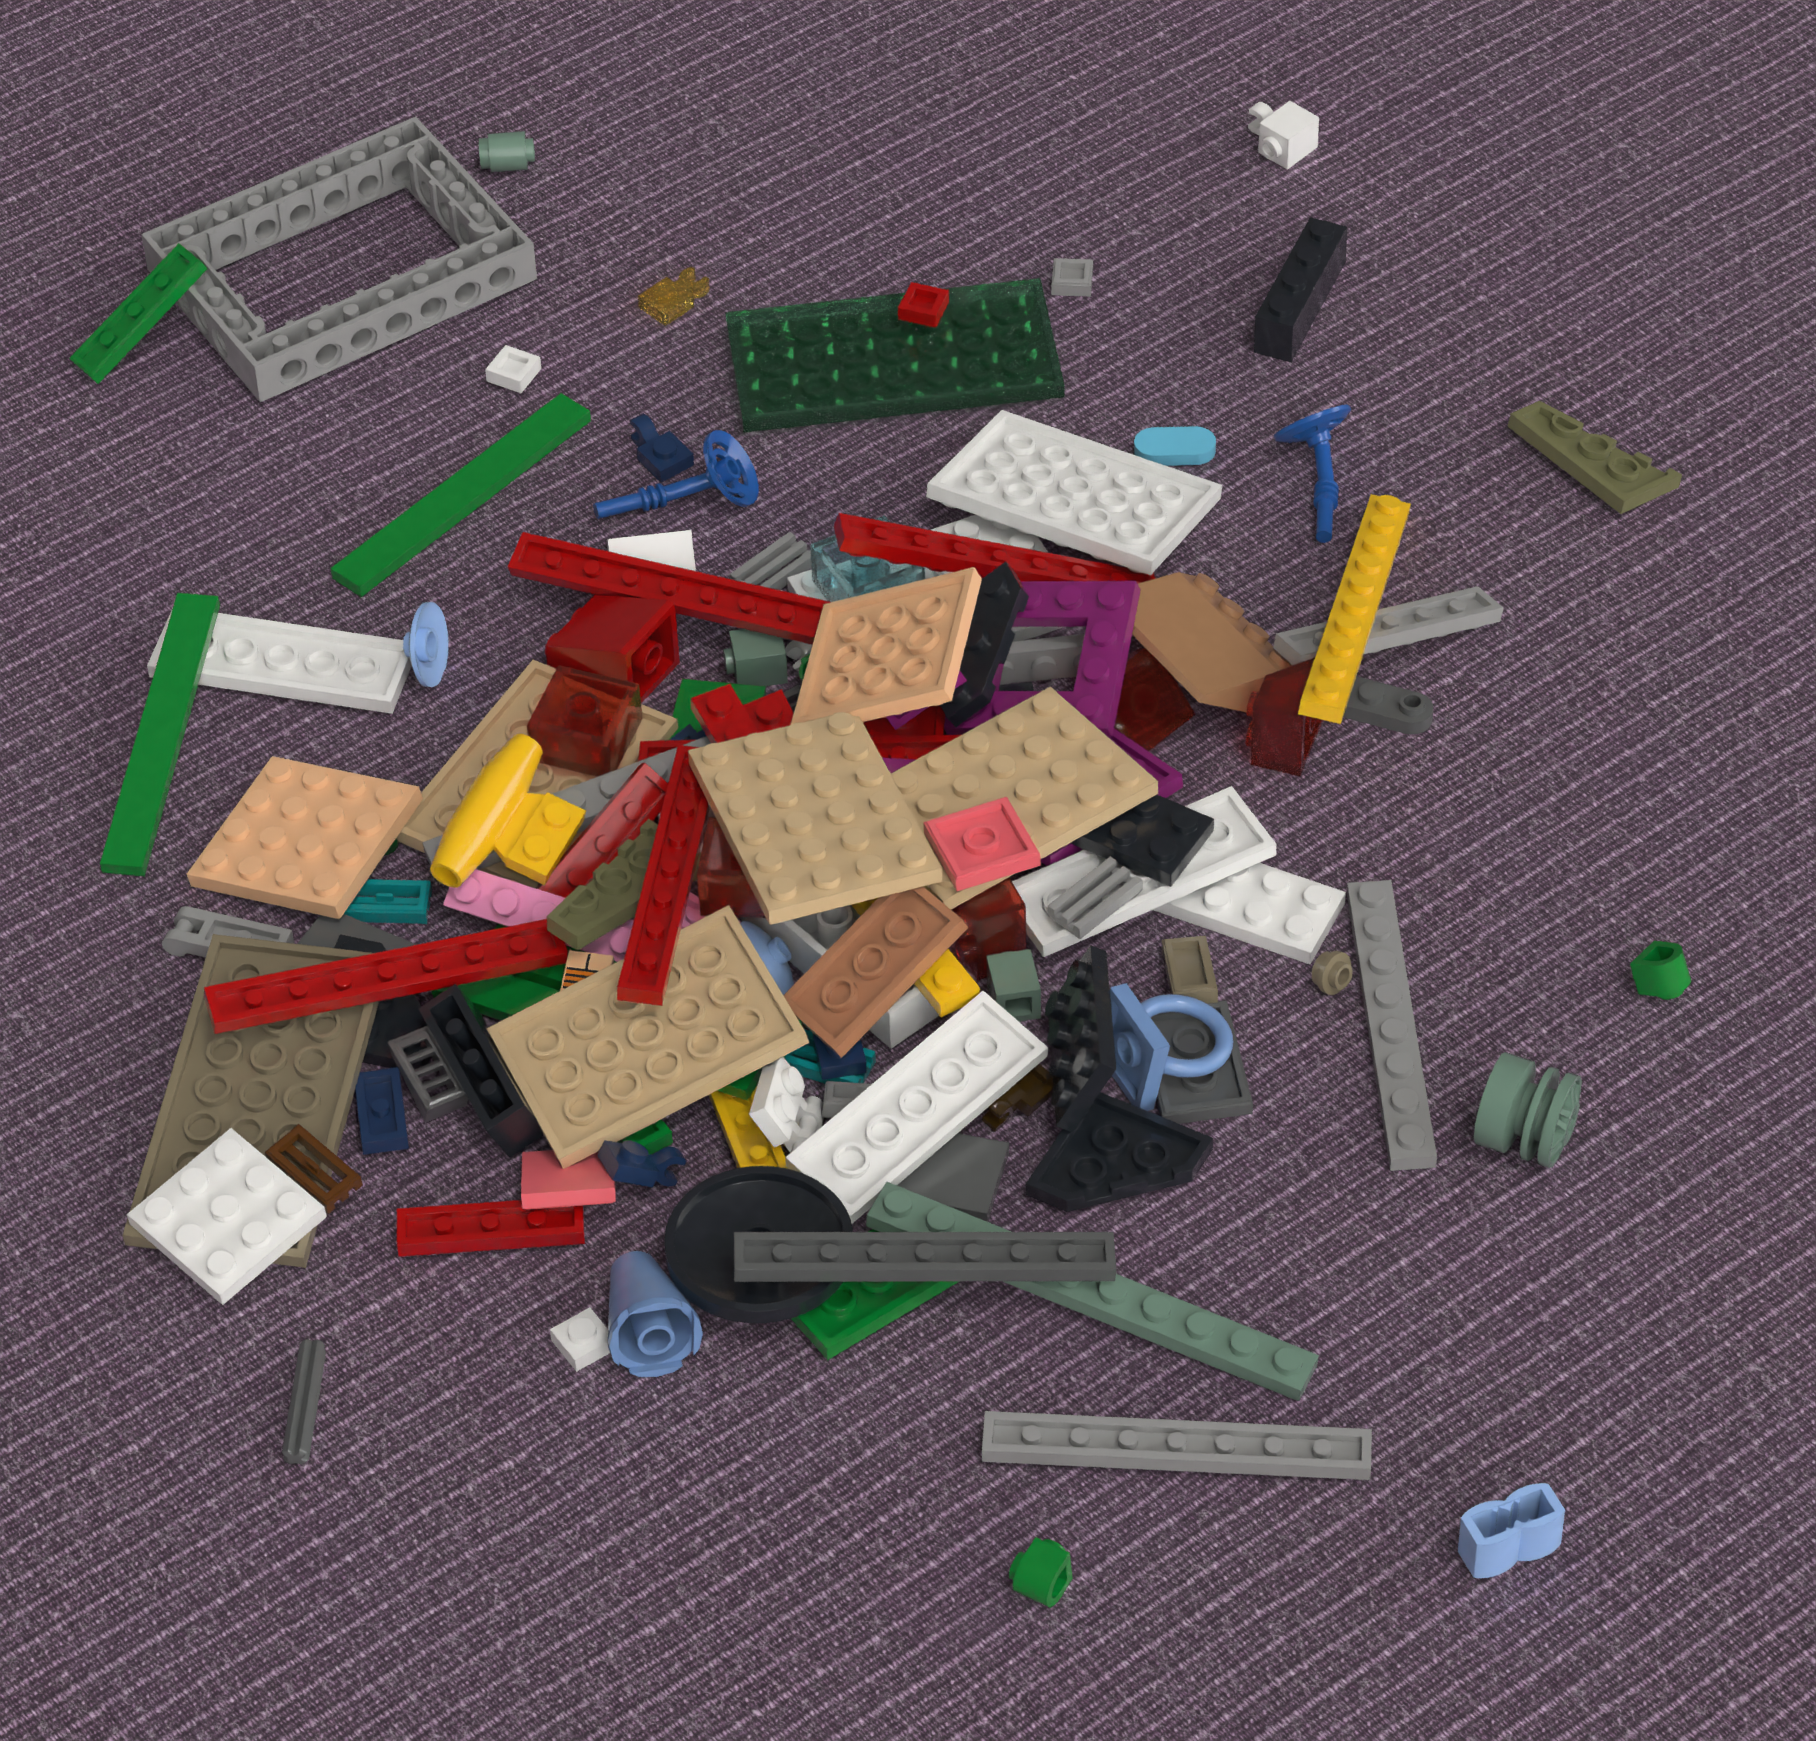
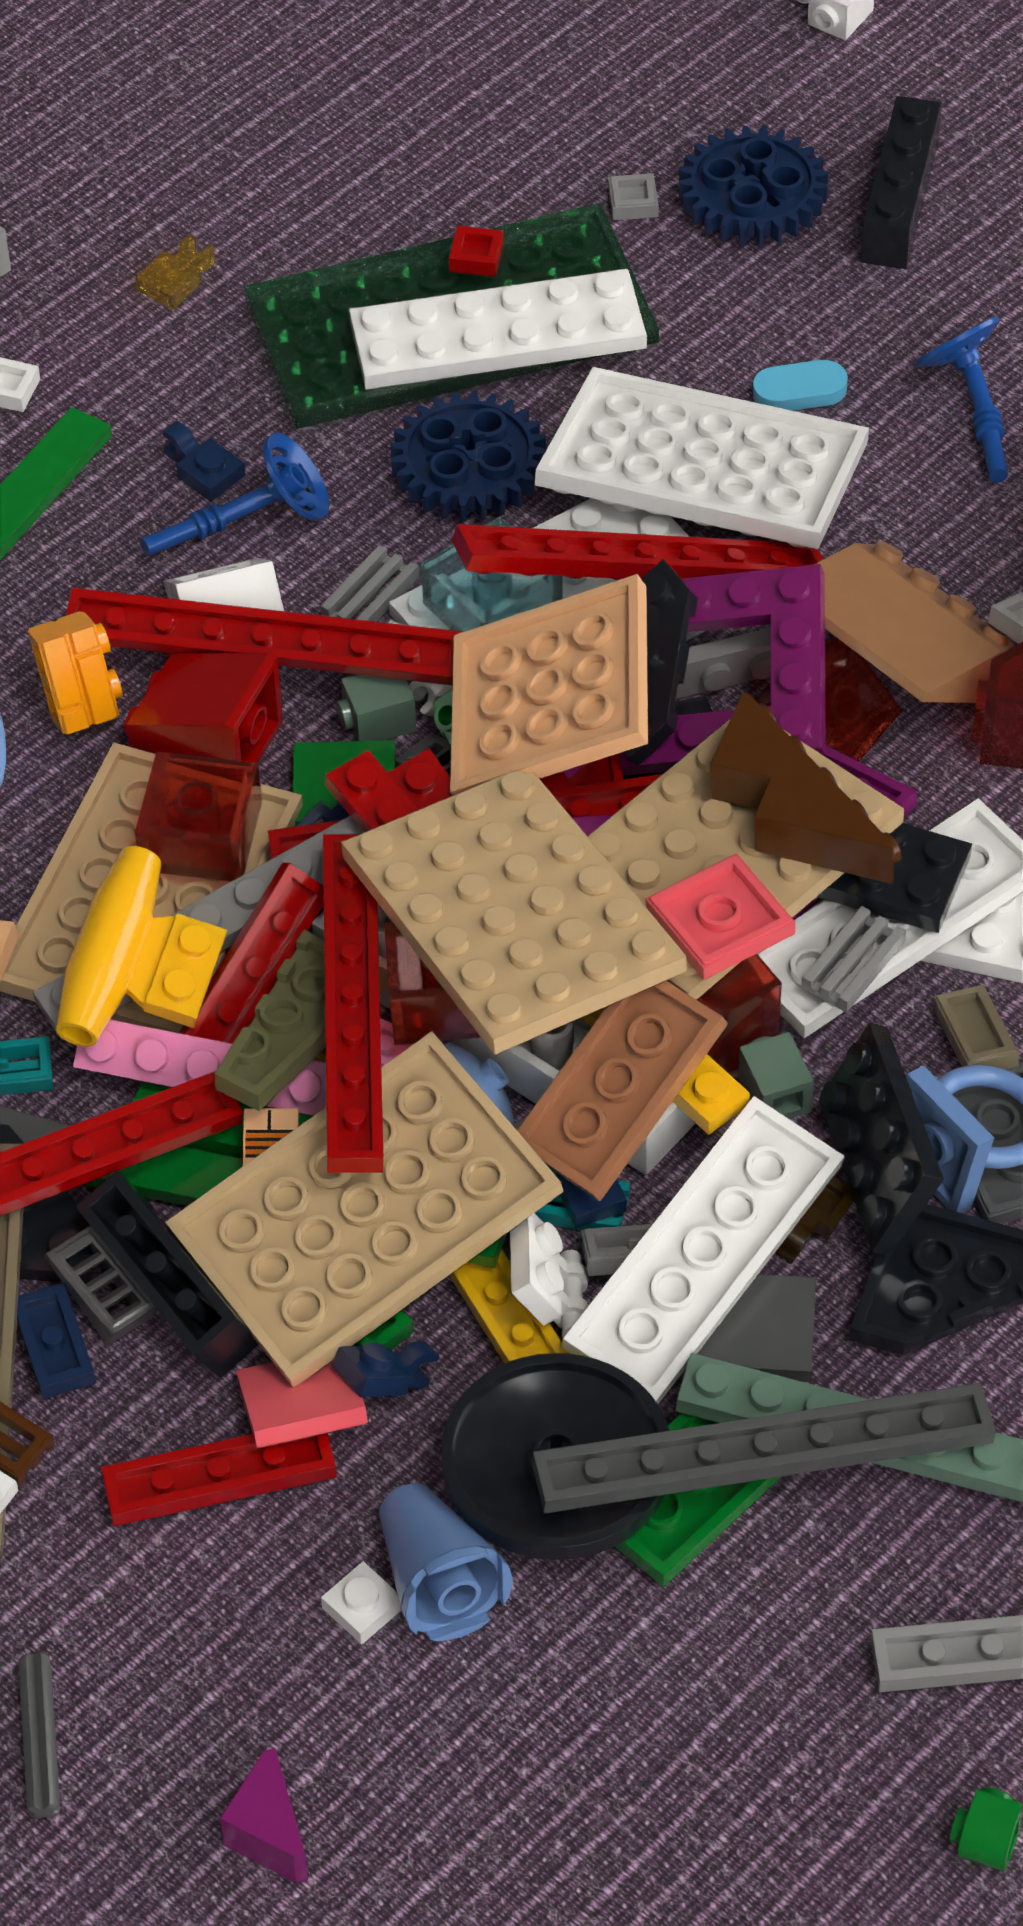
camera: 10 degrees left, 5 degrees up
none -> light orange brick [27,611,123,735]
none -> magenta slope [220,1748,308,1883]
none -> white plate [349,269,647,390]
none -> dark blue gear [390,391,547,522]
none -> dark blue gear [679,126,828,246]
none -> reddish brown slope [711,692,901,884]

